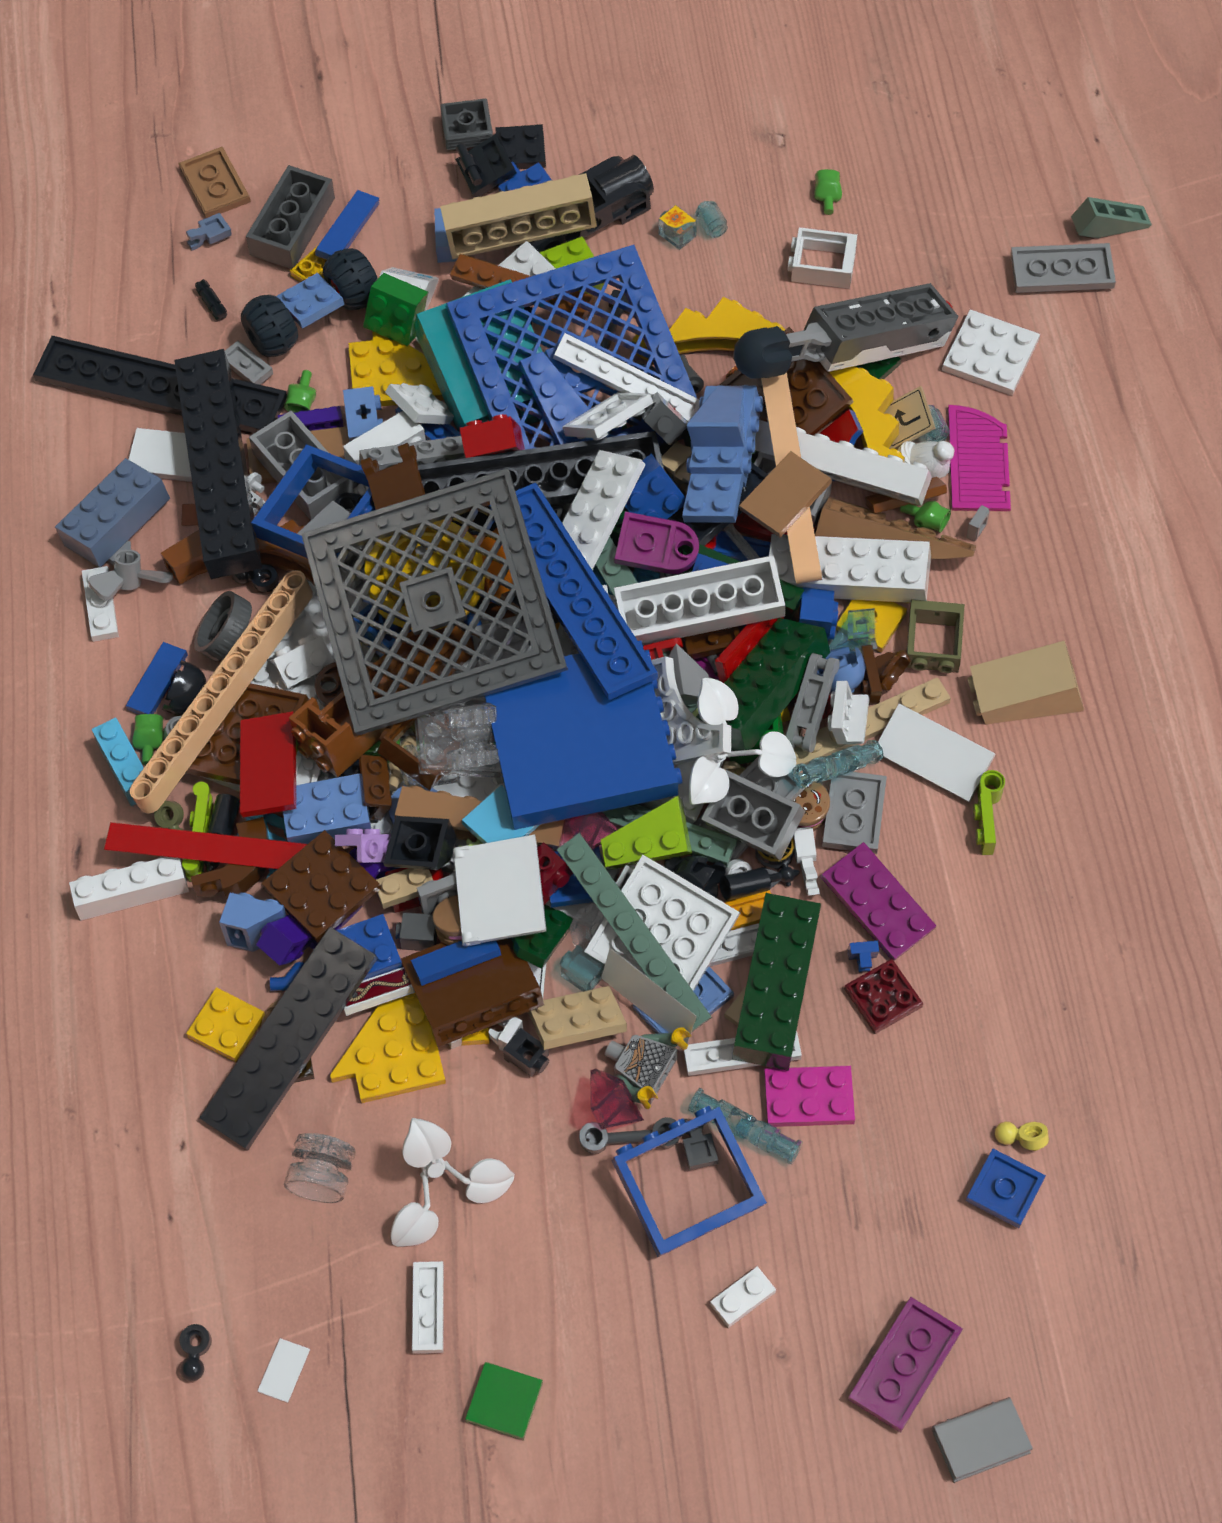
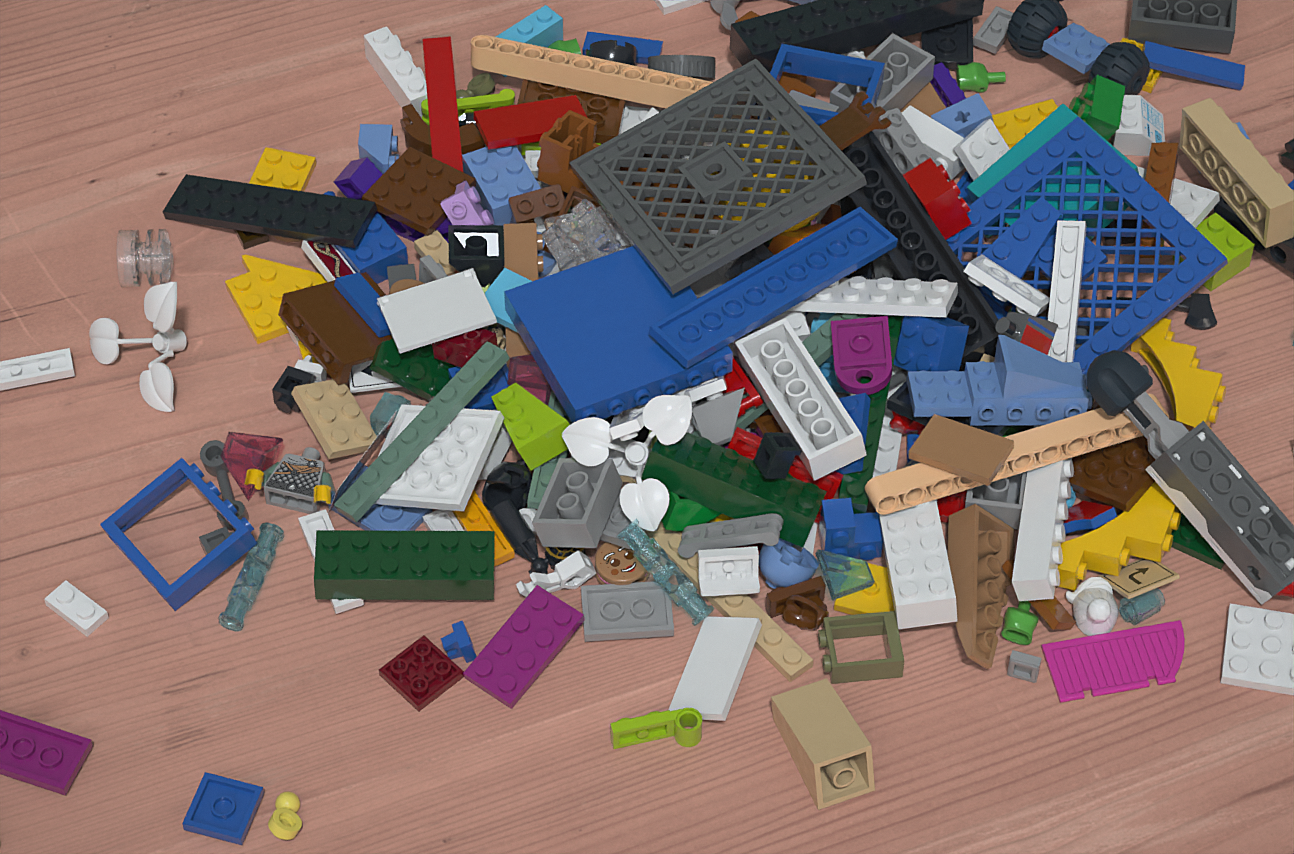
camera: 75 degrees right, 10 degrees down
dark pink plate [764,1066,855,1127] -> none
none -> black brick [754,432,802,479]

